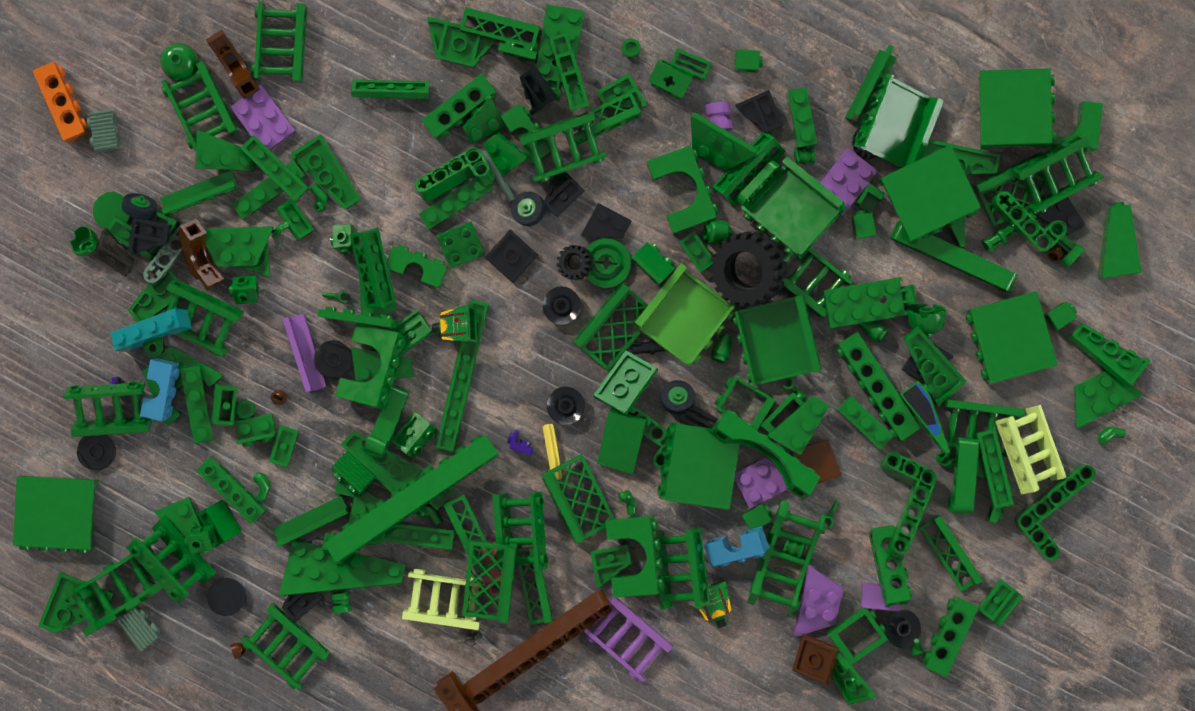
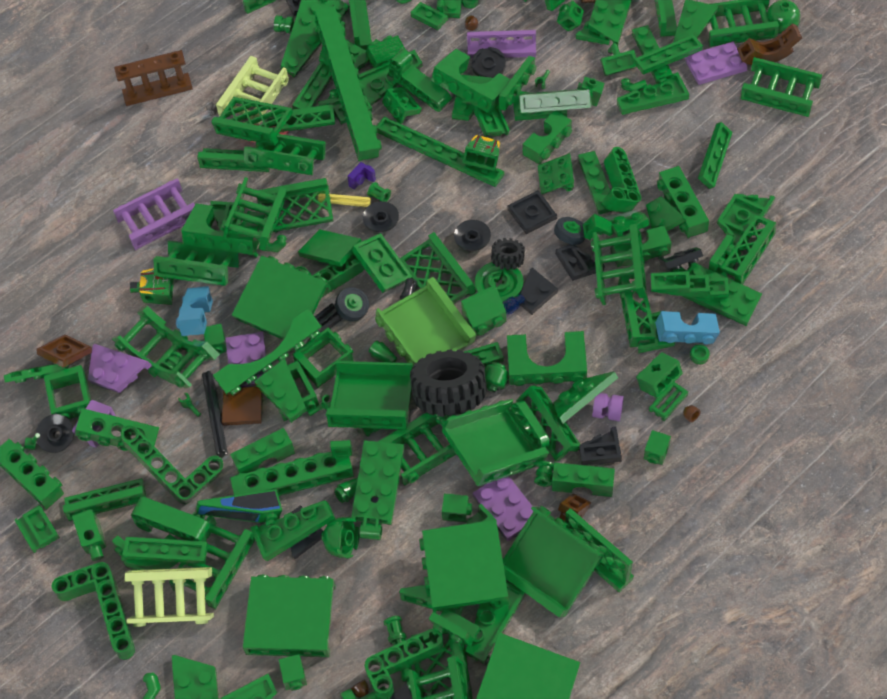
camera: 110 degrees right, 30 degrees down
reddish brown beam [463,591,613,704] -> none
green beam [890,220,1018,293] -> none
none -> green torso [72,509,106,561]
none -> black axle [202,371,228,457]
none -> green fence [221,177,287,251]
none -> green tile [330,440,352,457]
none -> green bush [367,182,391,202]
none -> green bracket [429,609,480,646]
none -> clear blue cylinder [502,294,526,315]
none -> reddish brown slope [558,493,591,521]
none -> green panel [583,214,613,240]
none -> dark azure arch [655,311,720,344]
none -> reddish brown hinge [683,405,701,423]

